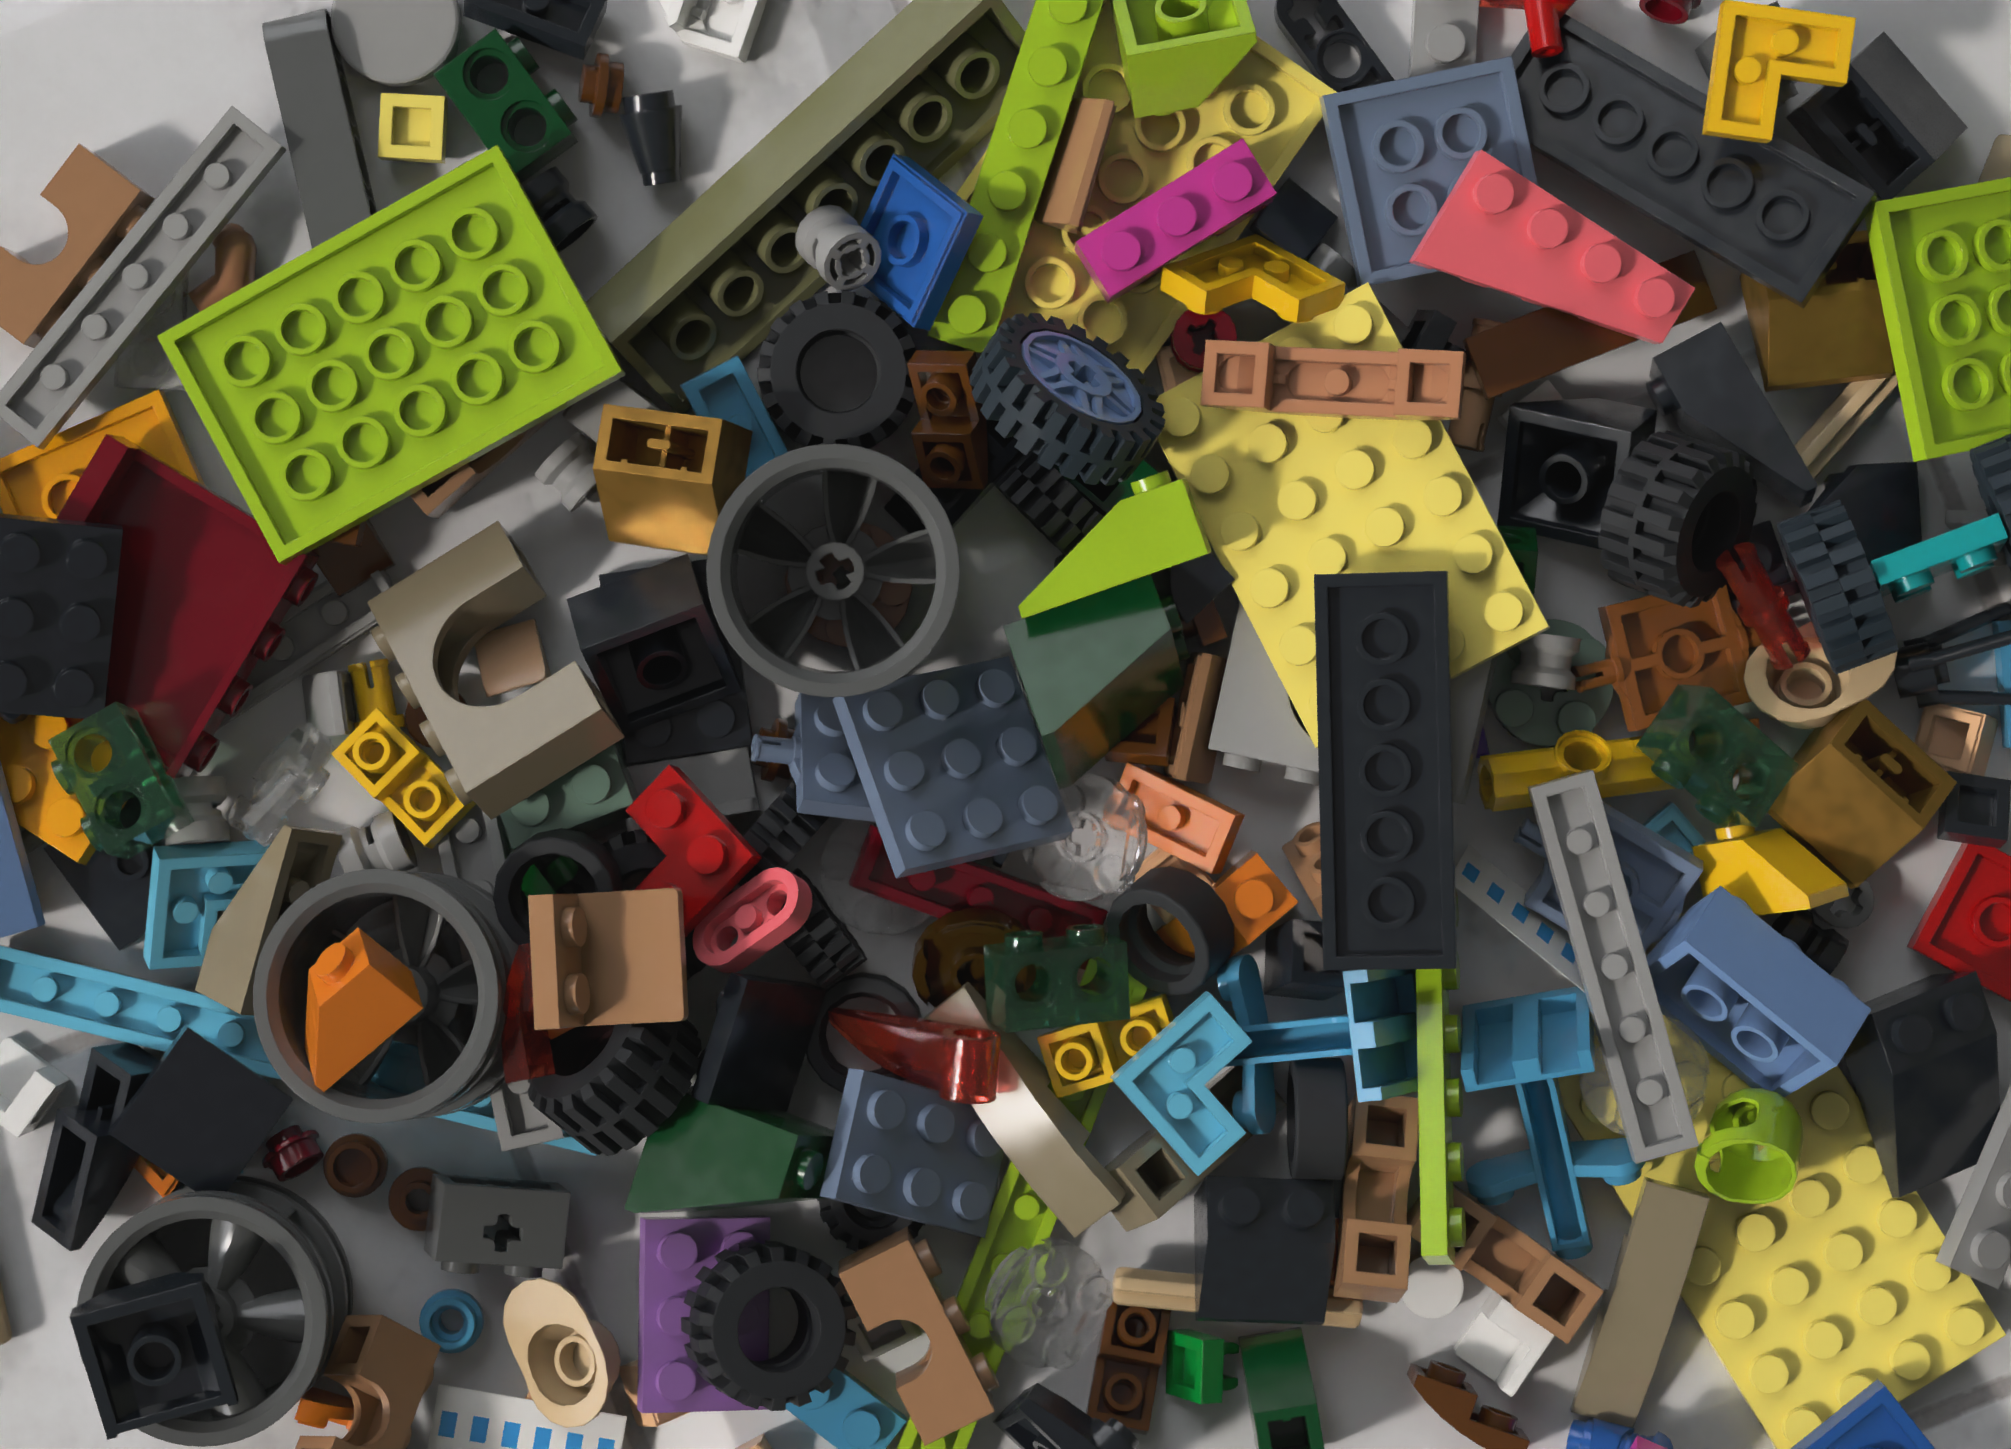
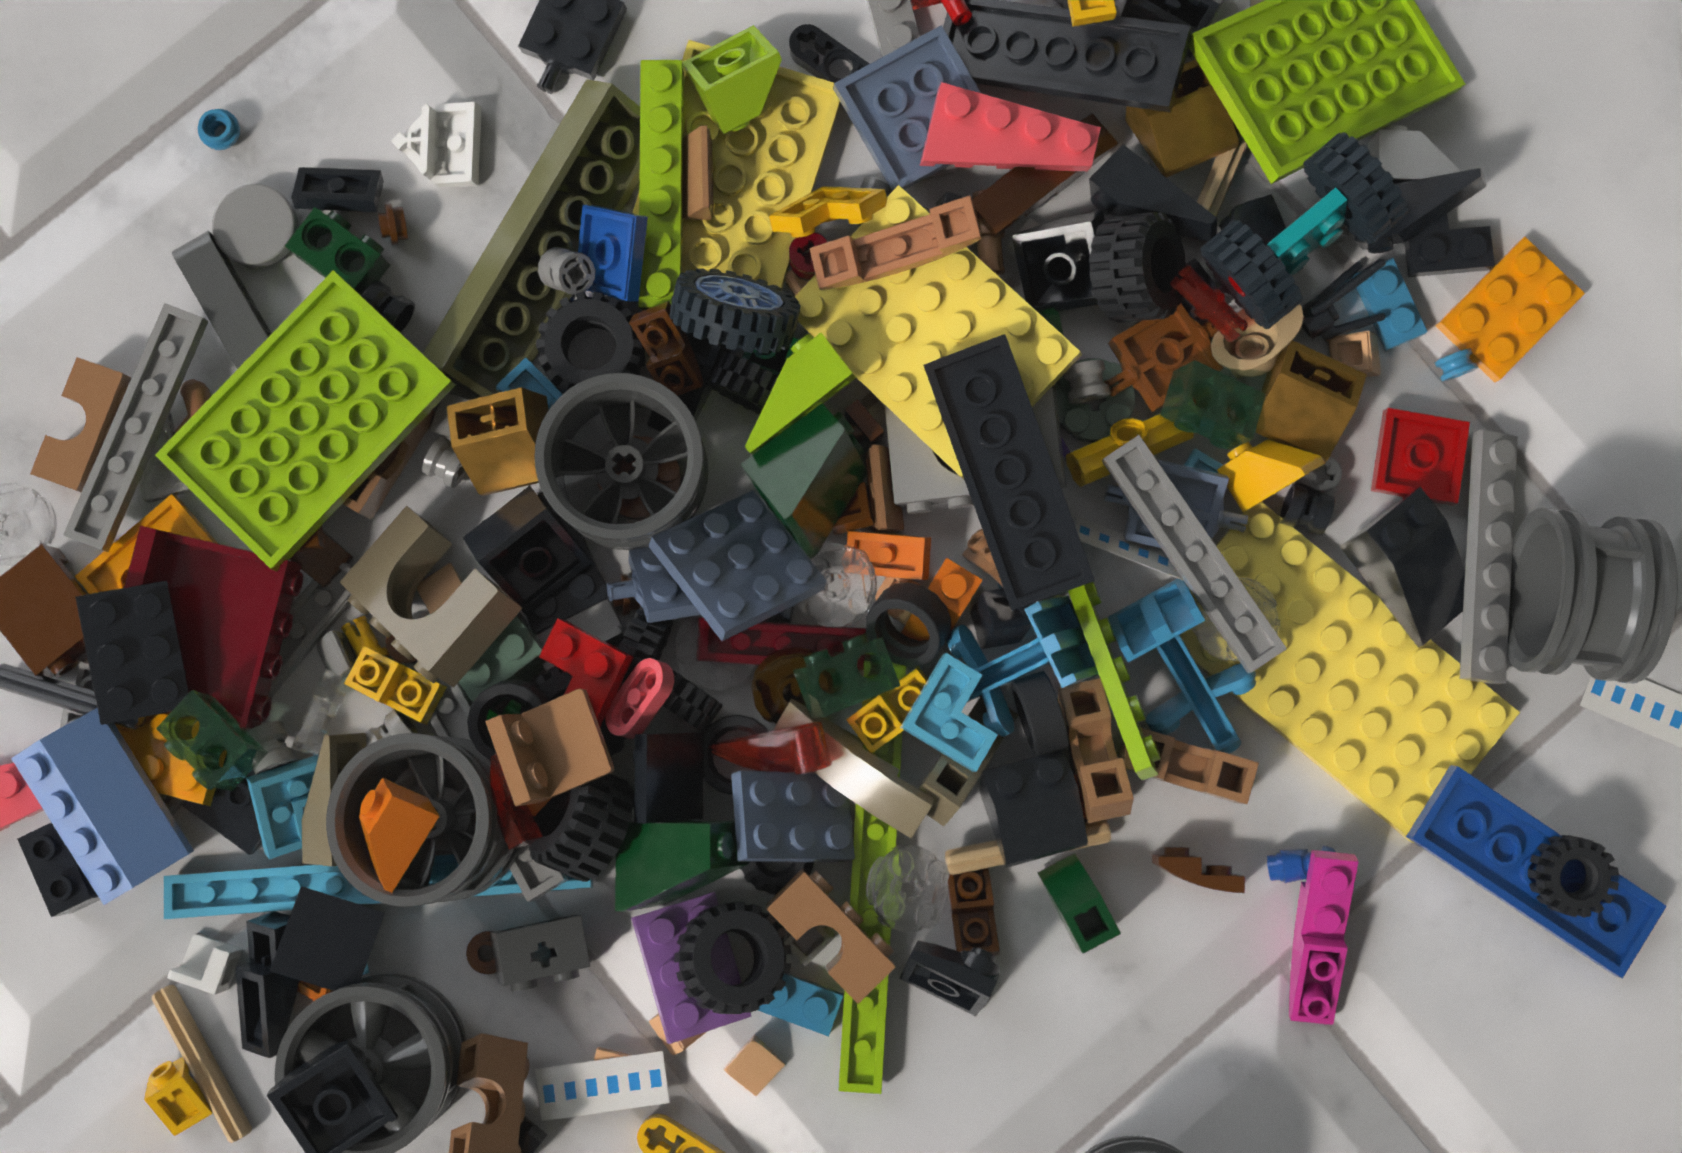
camera: 15 degrees left, 5 degrees down
dark red plate [262,1125,324,1182] -> none
orange tile [294,1387,354,1431] -> none
reddish brown plate [323,1133,388,1198] -> none
light yellow plate [378,93,448,164] -> none
dark azure plate [419,1289,484,1354] -> none
tan piece [503,1278,621,1428] -> none
black cone [619,90,682,186] -> none
dark pink arch [1074,138,1277,304] -> none
green tile [1165,1329,1239,1404] -> none
black tile [1170,553,1235,624] -> none
black slope [1249,178,1338,260] -> none
white tile [1402,1253,1464,1318] -> none
white panel [1454,1290,1555,1397] -> none
dark tan slope [1570,1177,1710,1428] -> none
medium blue slope [1646,886,1871,1097] -> none
lime helmet [1694,1088,1803,1204] -> none
black tile [1937,771,2011,848] -> none

